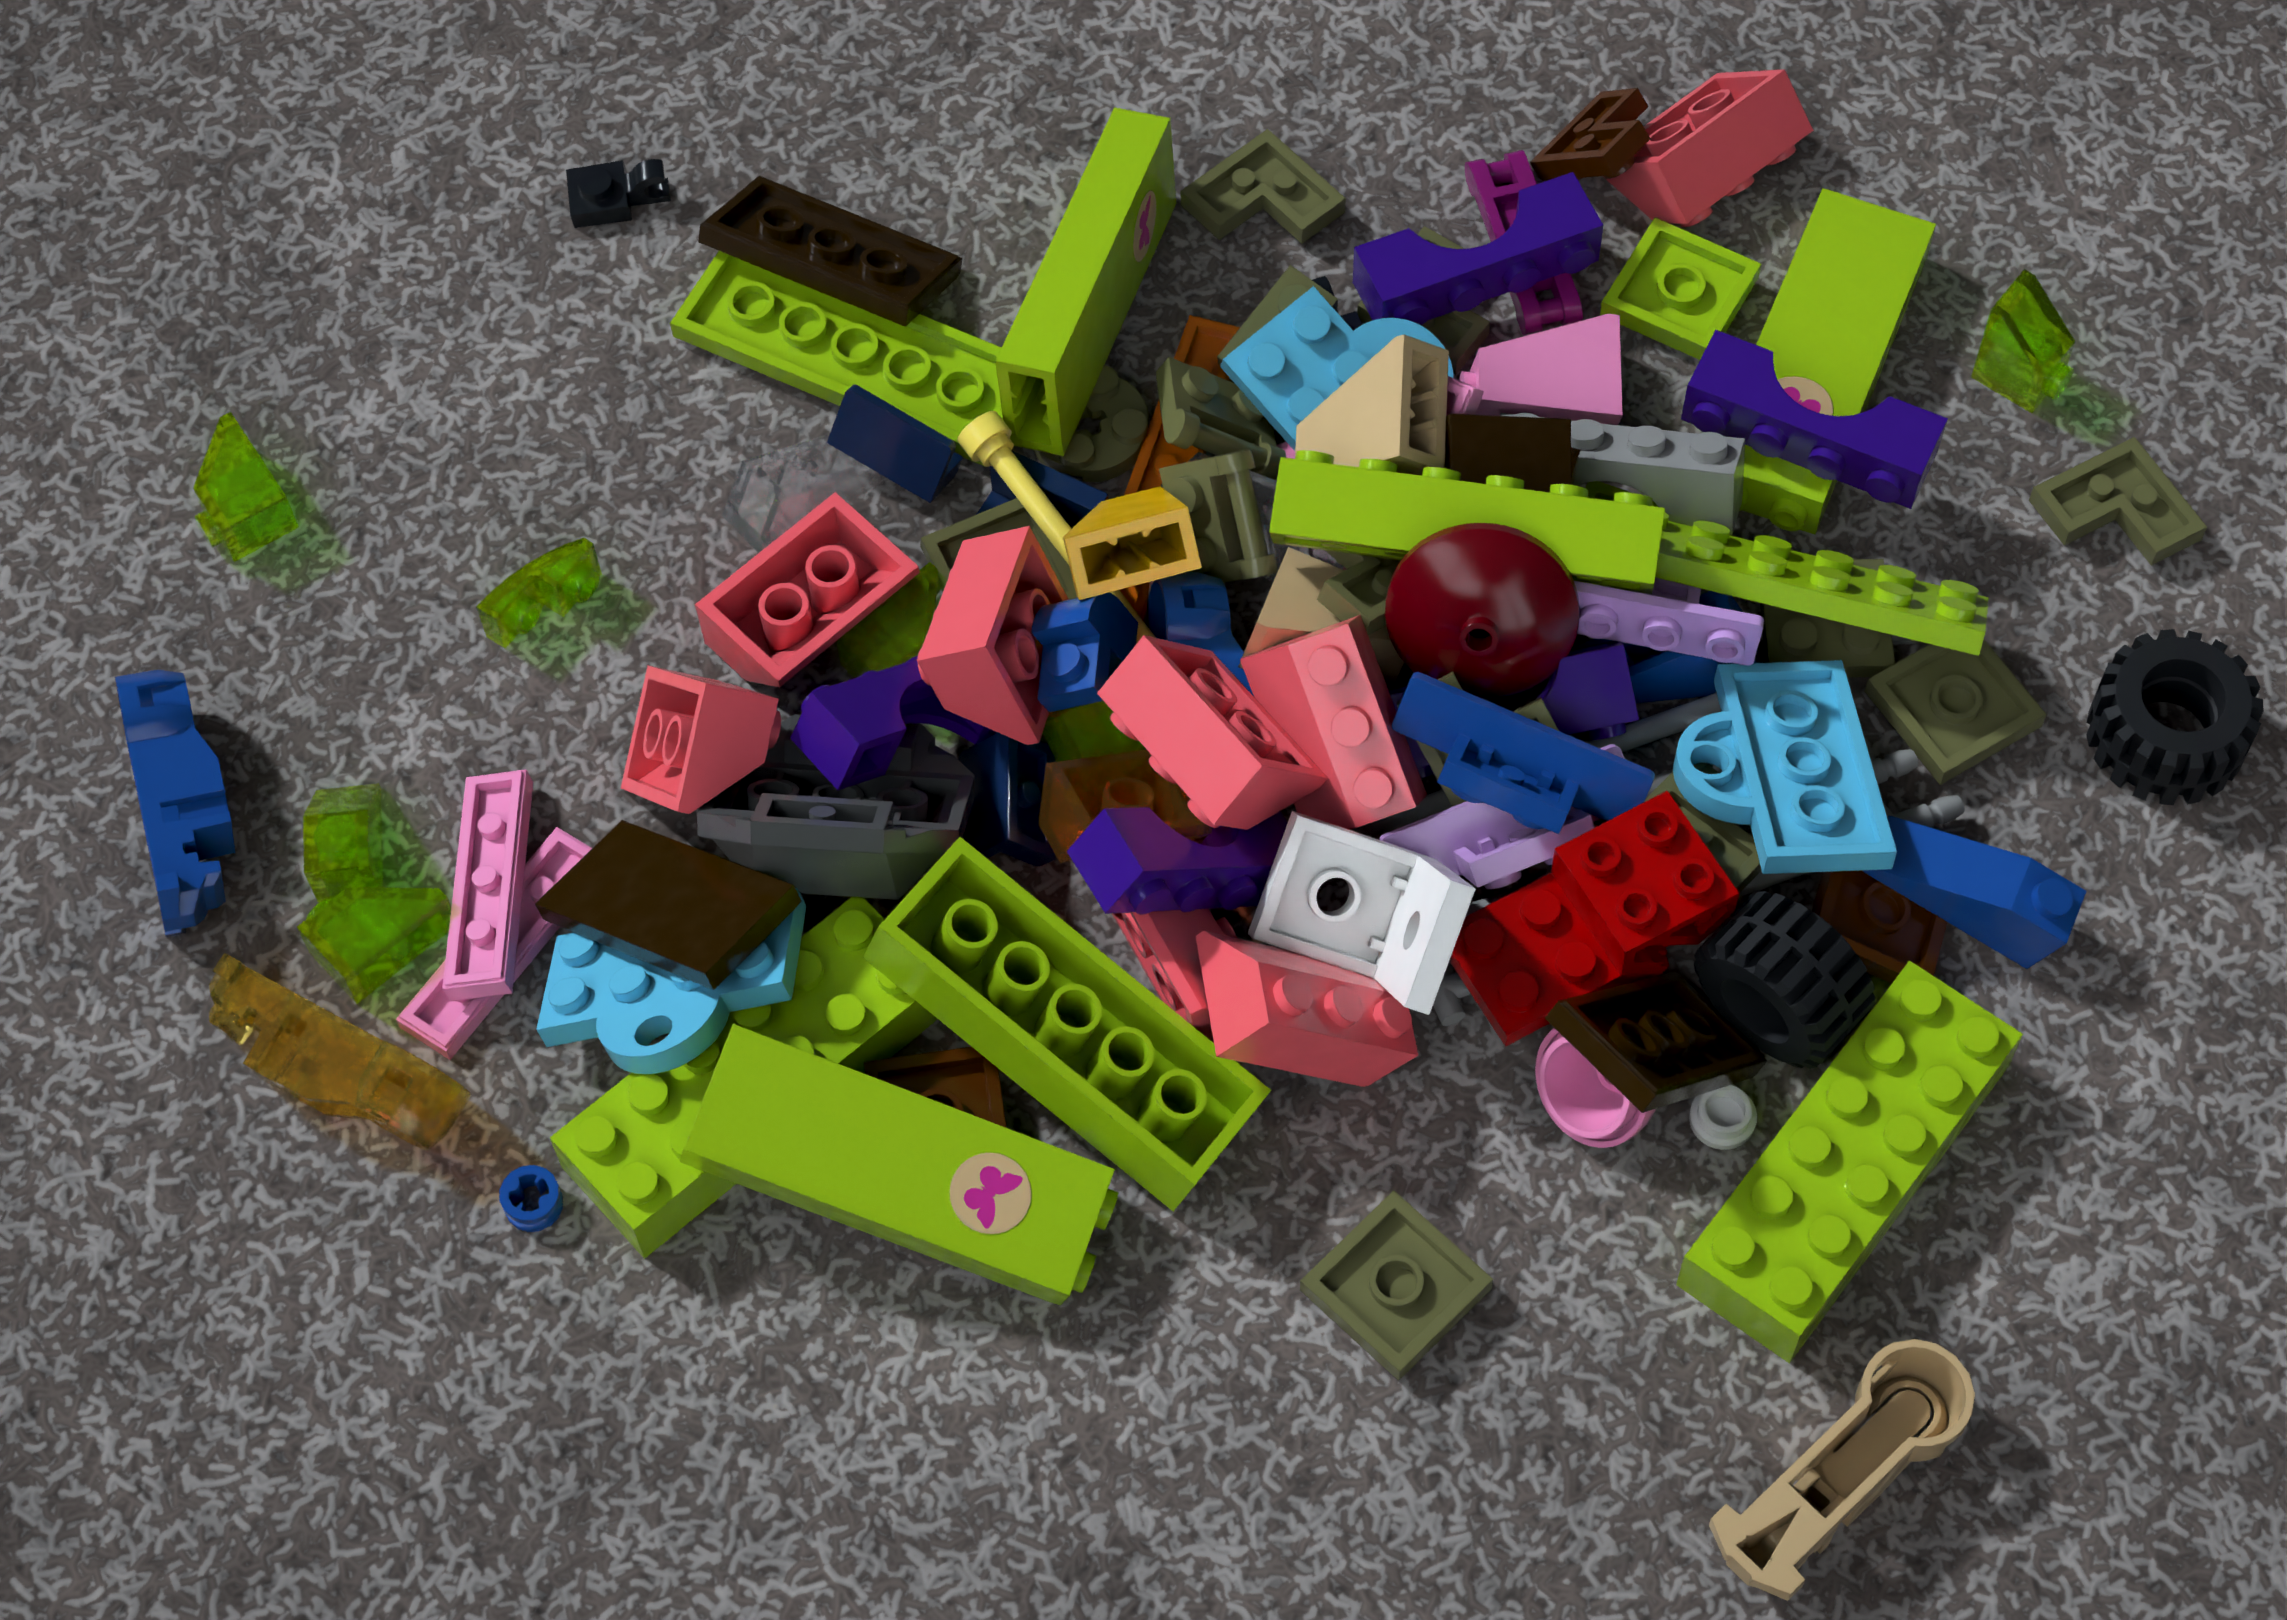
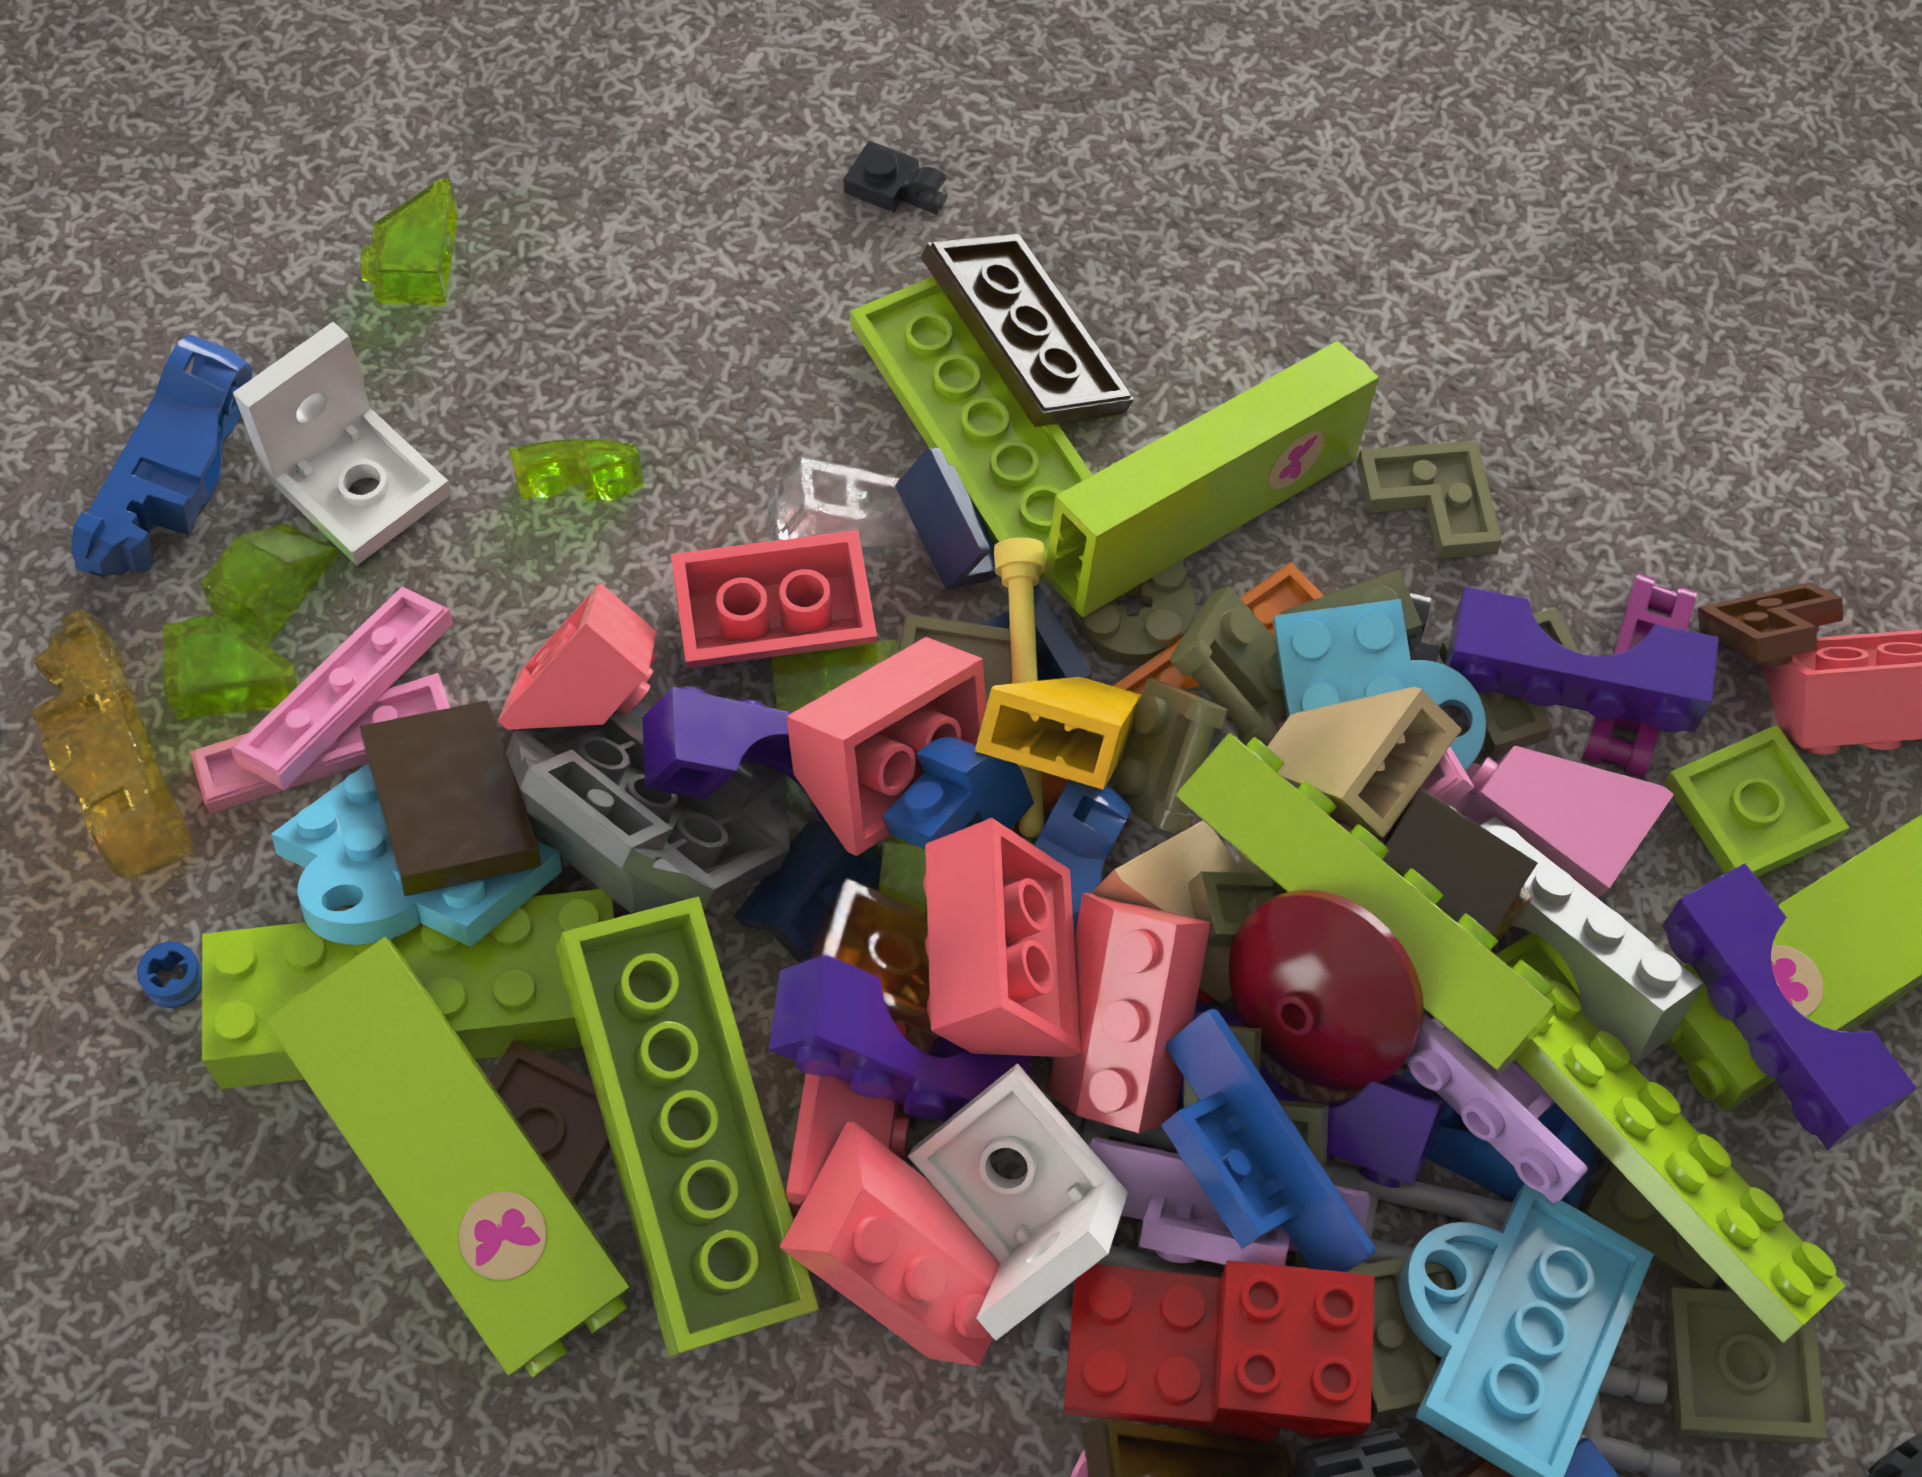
camera: 30 degrees right, 0 degrees up
none -> white bracket [233,322,452,566]

